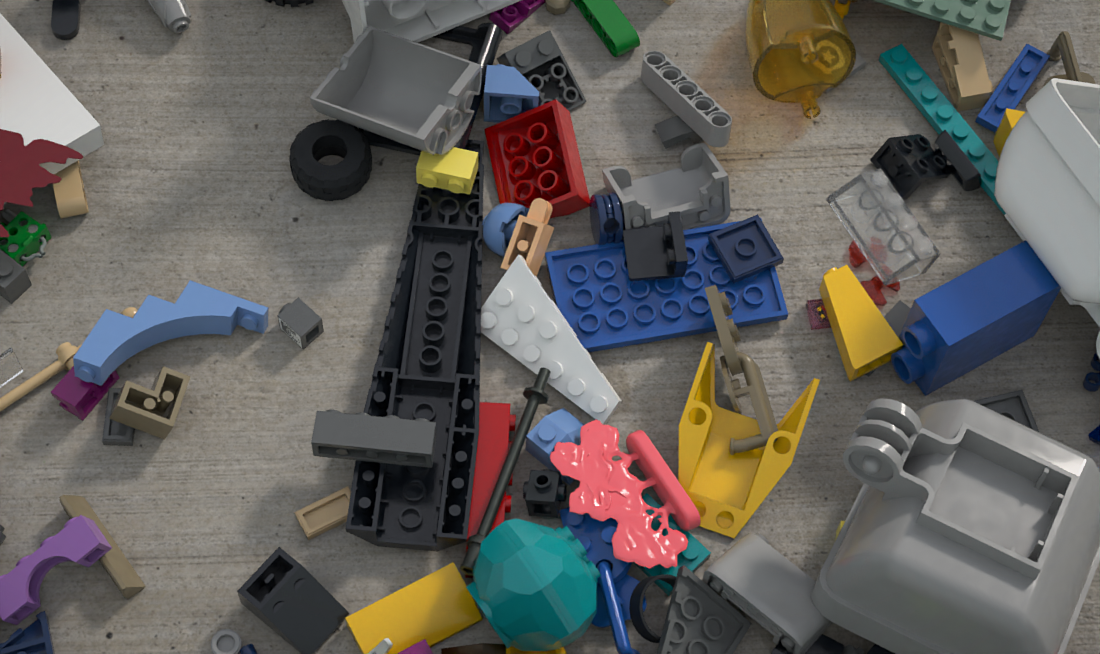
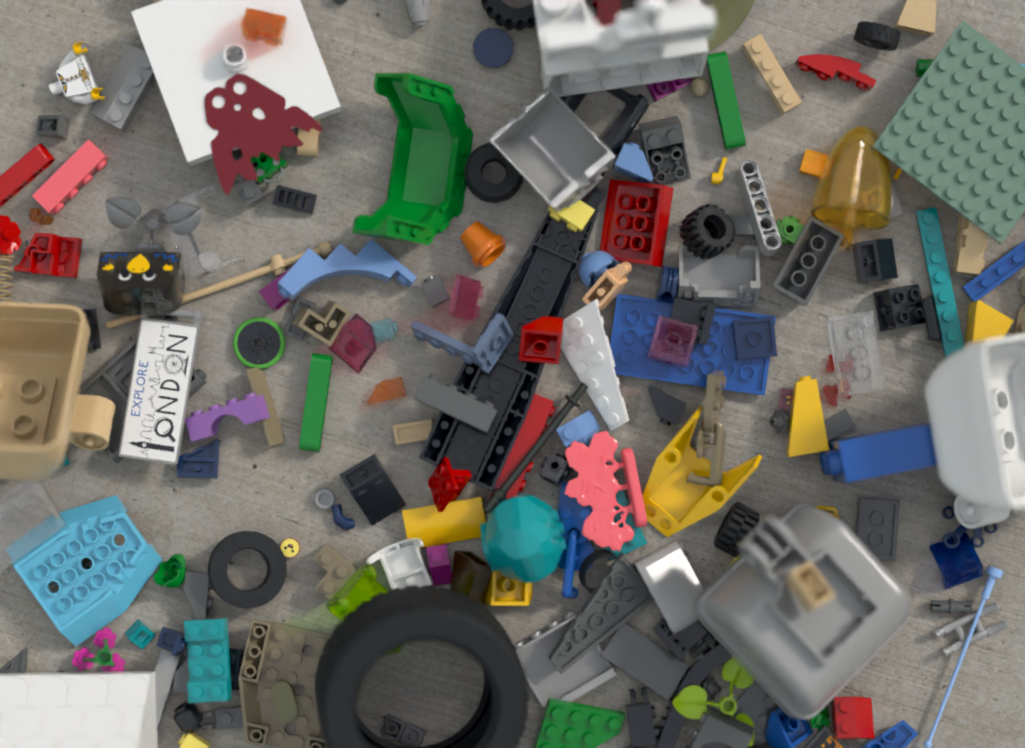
camera: 25 degrees right, 25 degrees up
none -> black wheel [233,317,285,369]
none -> black slope [272,185,317,215]
none -> green beam [299,353,333,453]
none -> clear pink slope [328,313,377,374]
none -> green windscreen [352,73,473,245]
none -> clear orange slope [367,377,406,405]
none -> clear light blue bracket [368,317,398,343]
none -> sand blue bracket [410,313,514,374]
none -> red bracket [428,457,472,512]
none -> clear pink slope [449,274,484,322]
none -> orange piece [460,221,506,268]
none -> dark blue tile [474,28,513,68]
none -> red slope [519,316,563,365]
none -> clear pink slope [646,316,698,368]
none -> black slope [648,385,686,427]
none -> black tyre [680,204,735,259]
none -> yellow hand [711,157,727,184]
none -> black tyre [714,502,759,558]
none -> dark grey plant [769,409,790,433]
none -> dark grey slope [771,216,845,306]
none -> bright green brick [776,215,804,246]
none -> tan slope [784,561,836,614]
none -> light orange piece [798,148,830,178]
none -> black slope [852,238,898,284]

